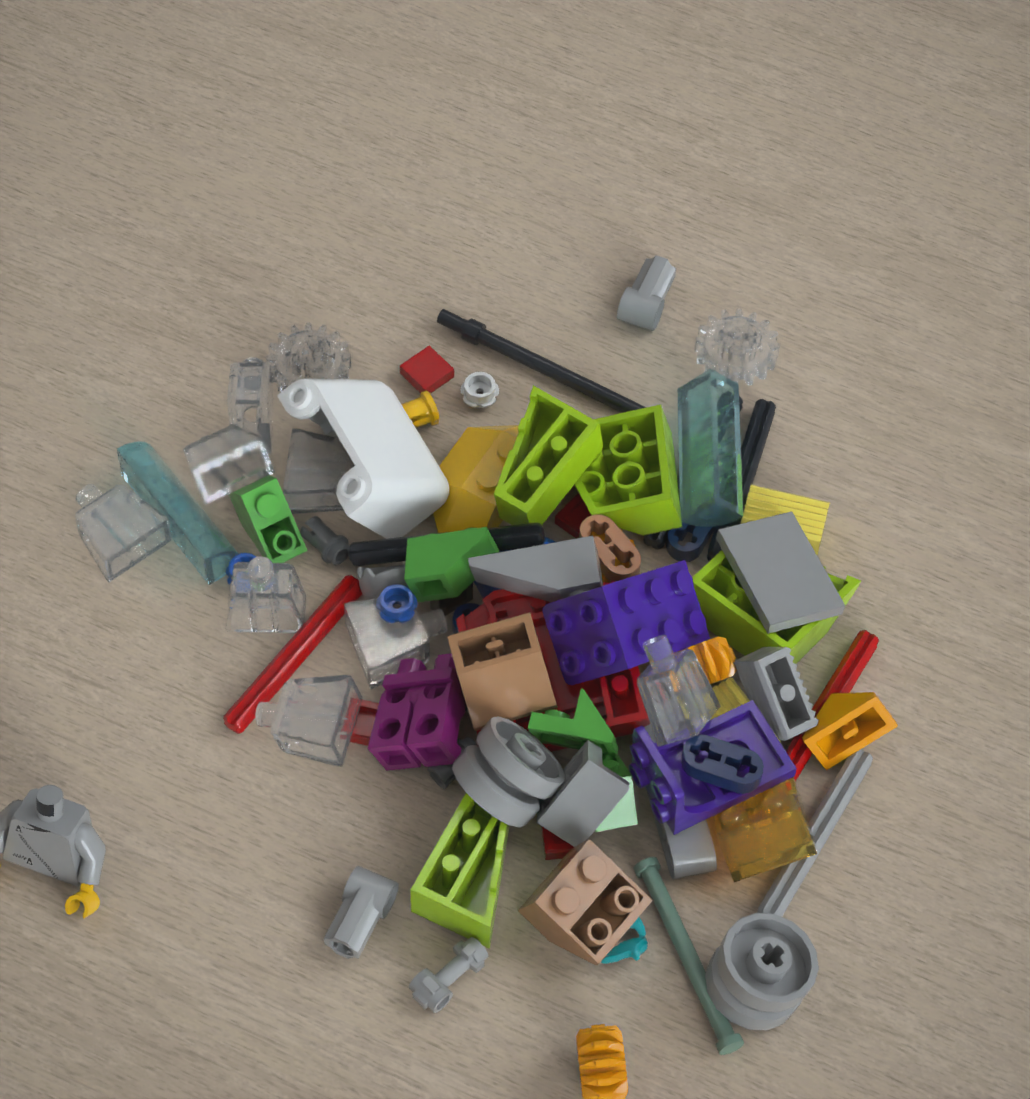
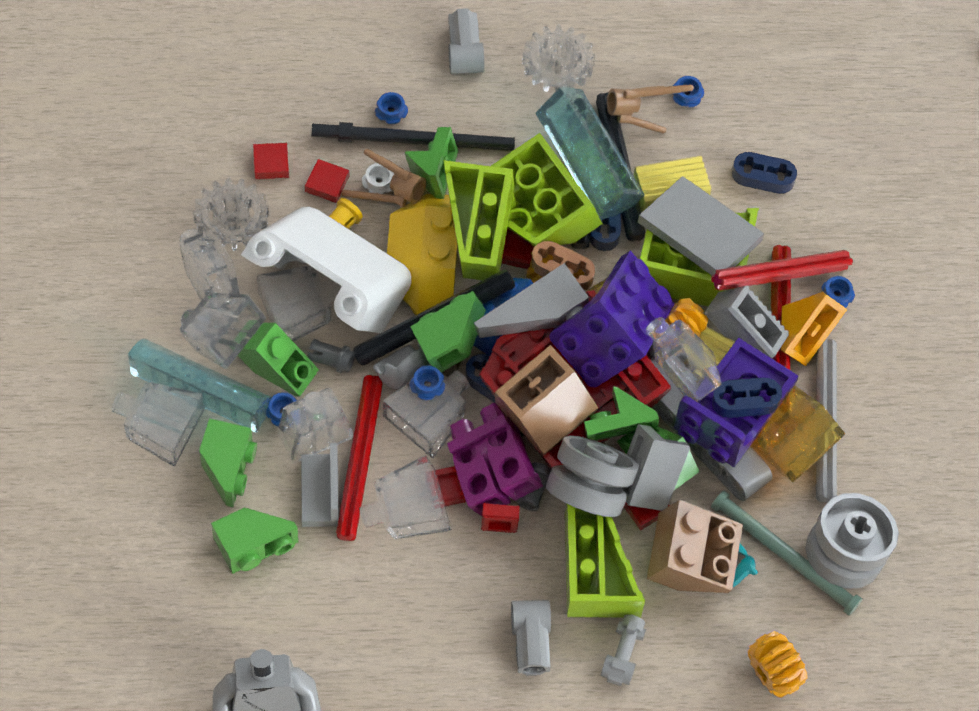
camera: 30 degrees left, 5 degrees up
none -> bright green slope [199,418,257,507]
none -> bright green slope [211,507,299,574]
none -> red tile [253,142,289,179]
none -> light grey panel [301,443,339,527]
none -> medium nougat plant [341,149,426,207]
none -> blue plate [375,92,408,124]
none -> bright green slope [405,127,458,199]
none -> red tile [481,503,520,533]
none -> medium nougat plant [607,85,694,134]
none -> blue plate [673,76,704,107]
none -> red axle [711,250,853,291]
none -> dark blue beam [732,152,797,194]
none -> blue plate [821,276,855,308]

